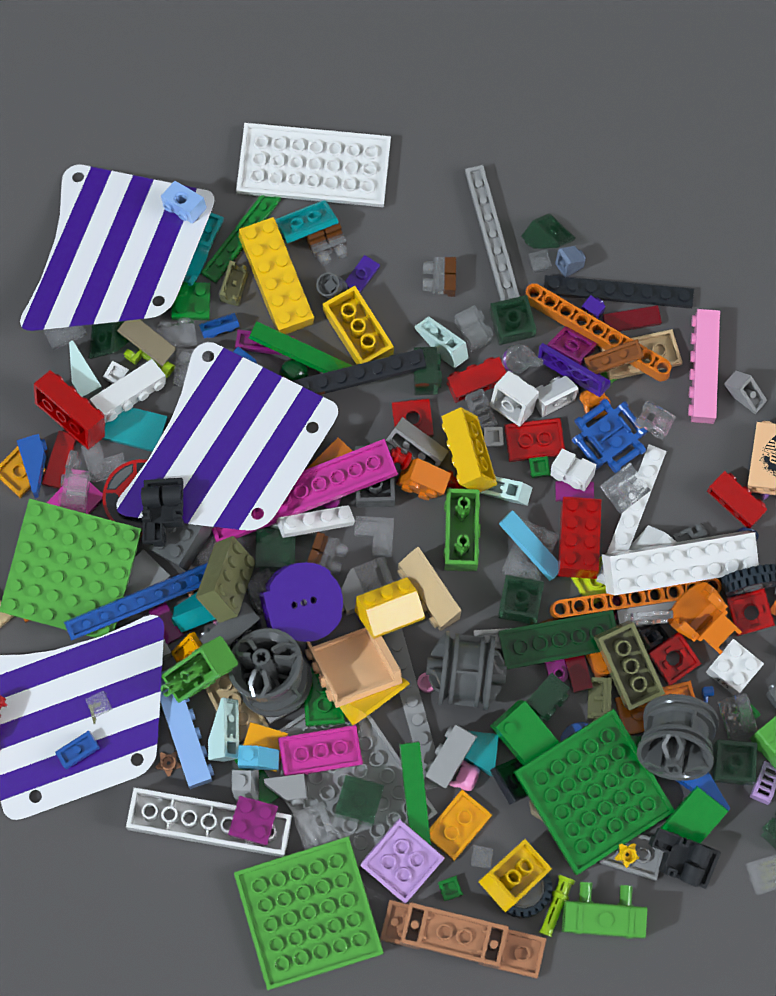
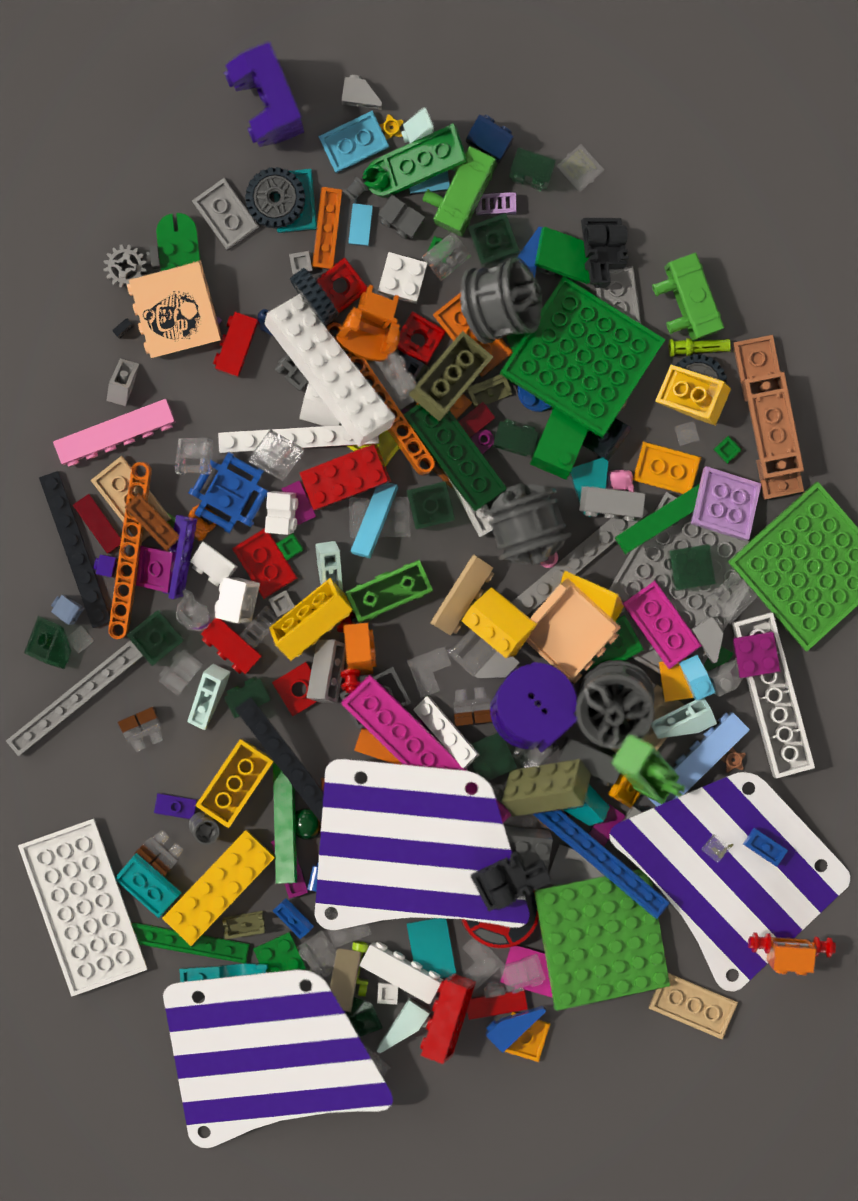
camera: 115 degrees left, 15 degrees up
light blue brick [161,181,206,224] -> none
yellow plate [615,843,639,868] -> none
blue hand [701,686,714,704] -> none

